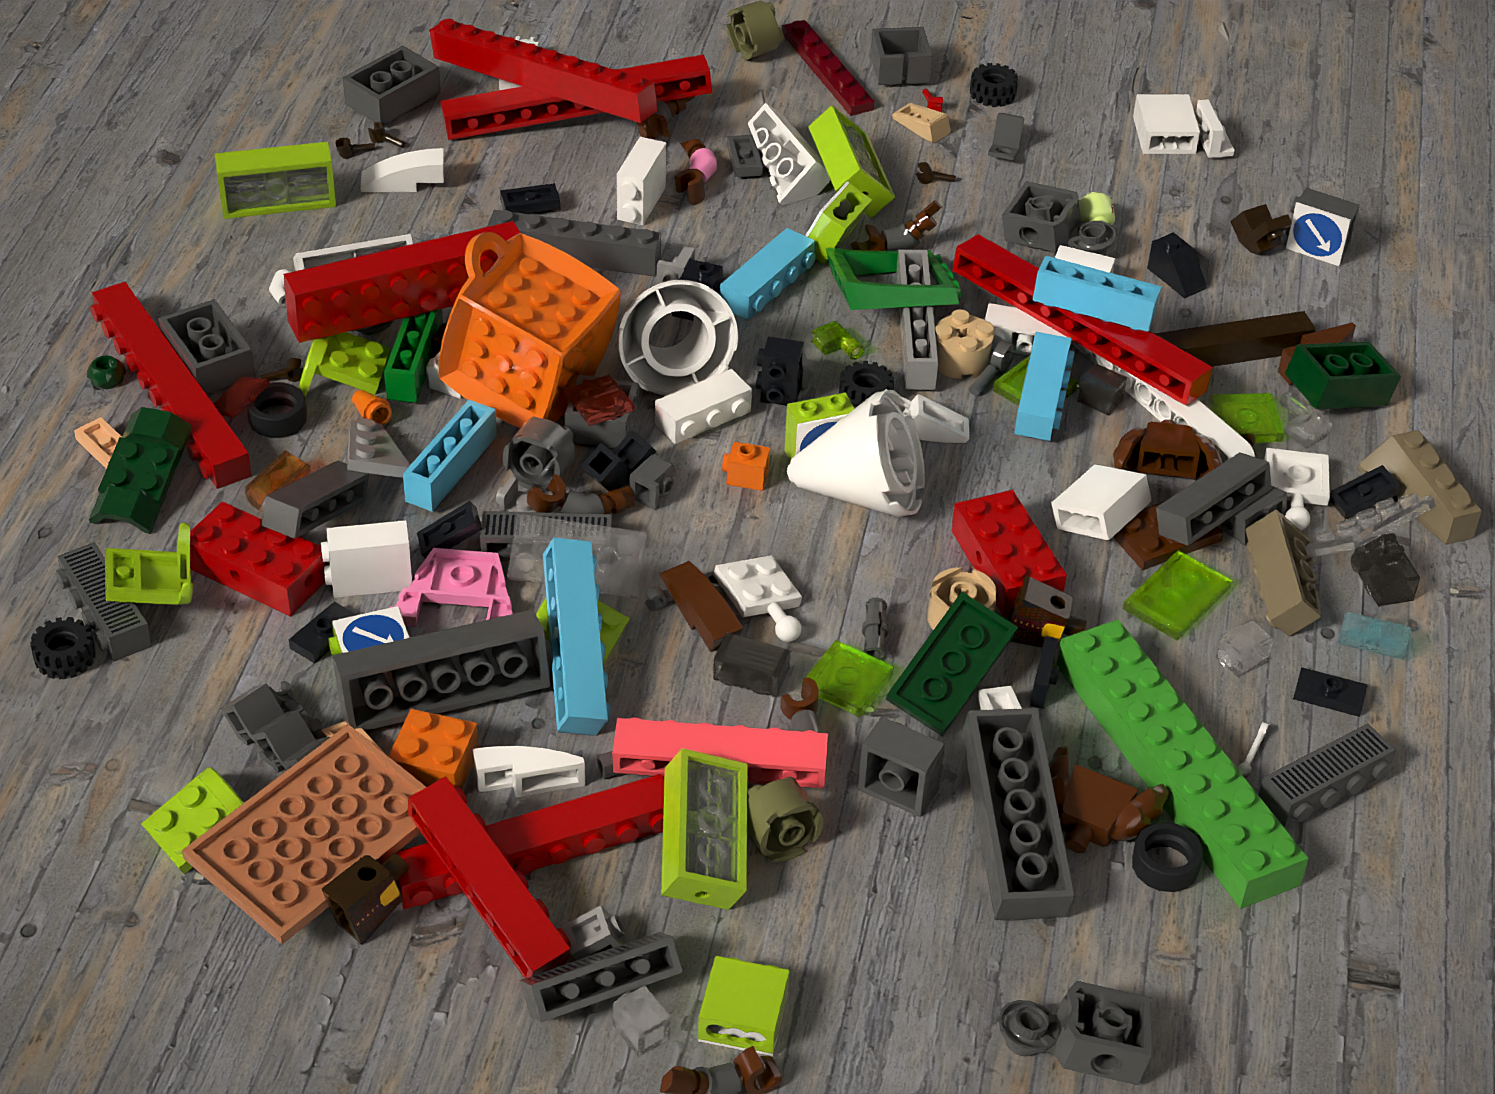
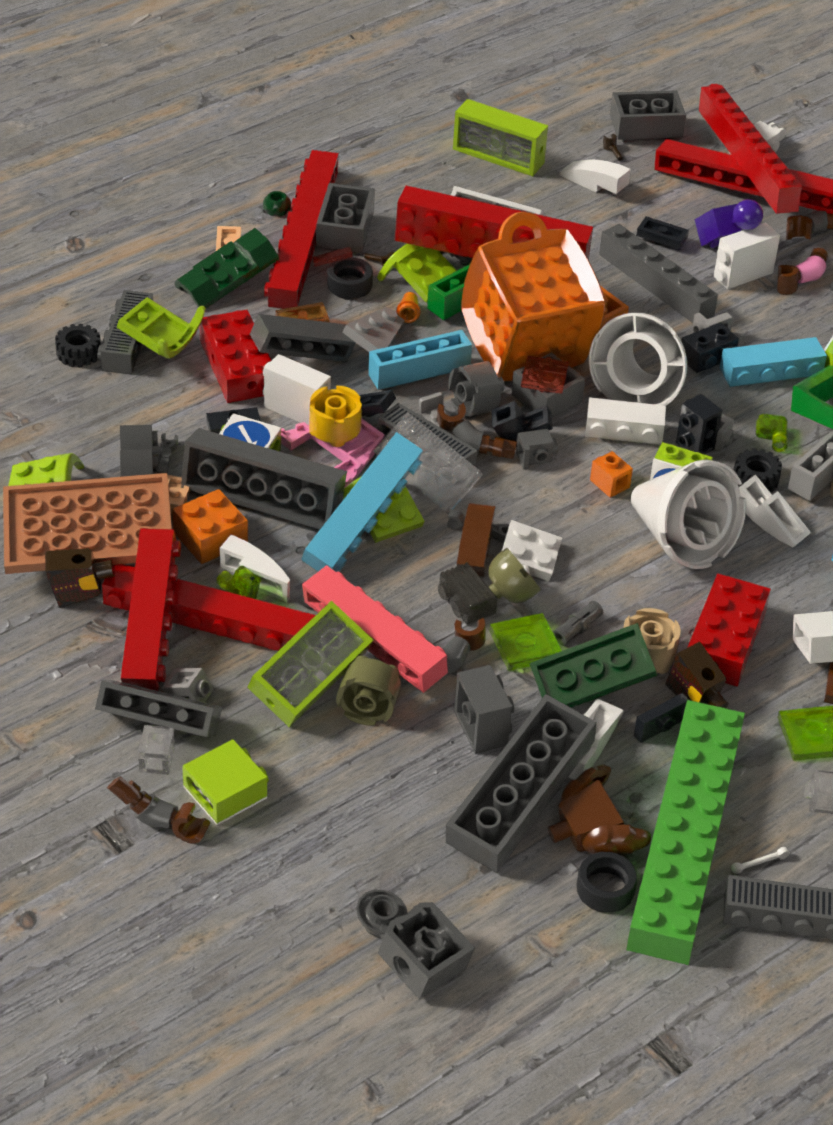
camera: 40 degrees right, 0 degrees up
dark brown hand [335,137,375,159] -> none
none -> clear neon green piece [216,566,261,599]
none -> yellow brick [309,386,362,447]
none -> olive cylinder [488,548,541,603]
none -> dark purple brick [694,199,763,248]

